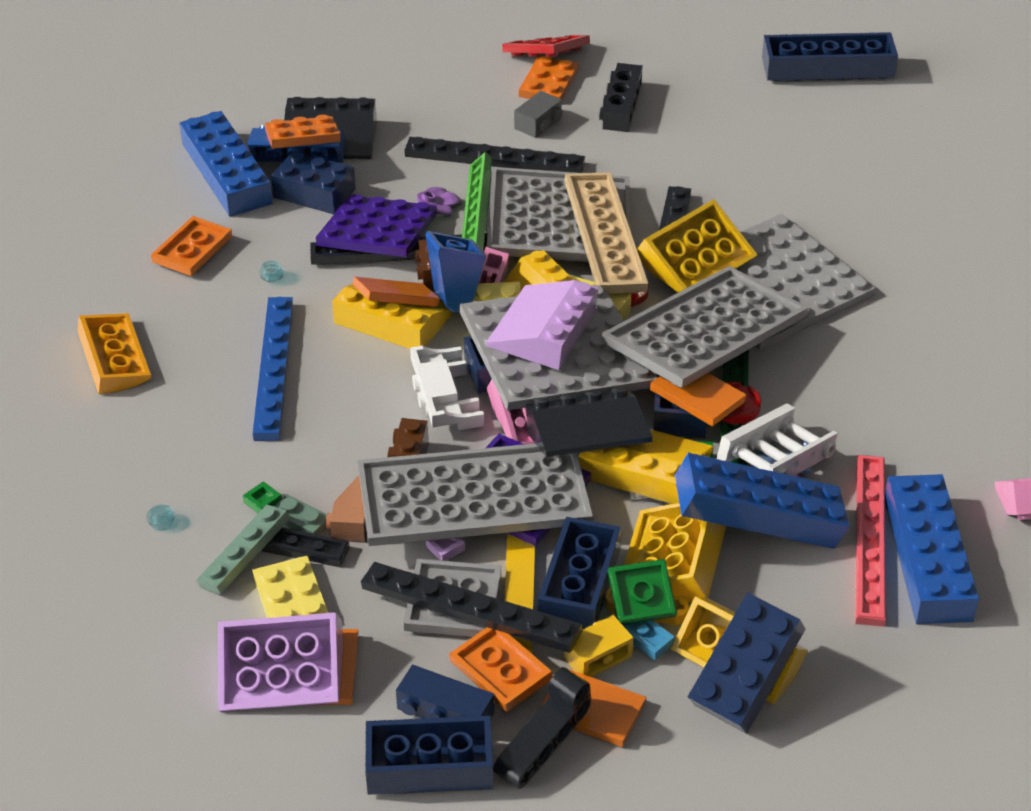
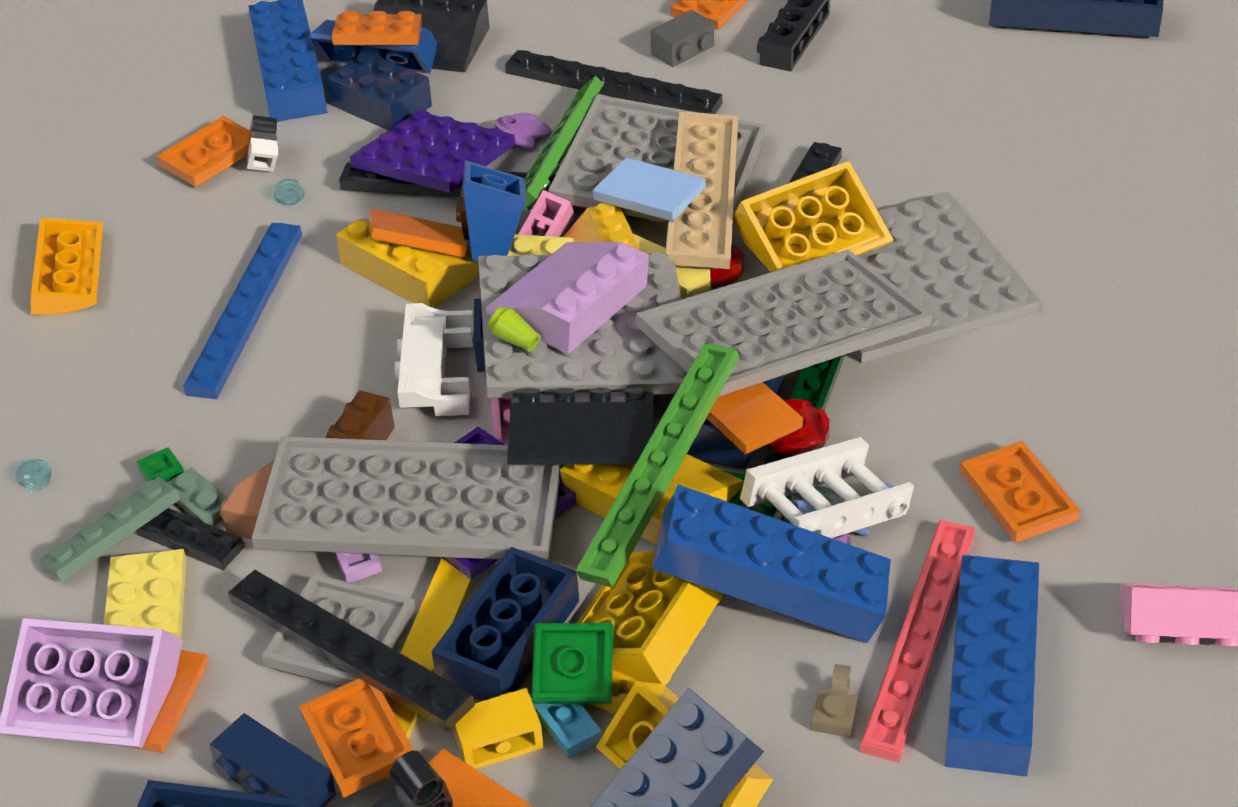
camera: 15 degrees right, 0 degrees up
none -> leg [247,115,278,172]
none -> lime cone [488,306,541,352]
none -> bright green plate [576,343,739,588]
none -> light blue tile [592,158,706,221]
none -> dark tan plate [811,664,858,738]
none -> orange plate [959,441,1080,543]

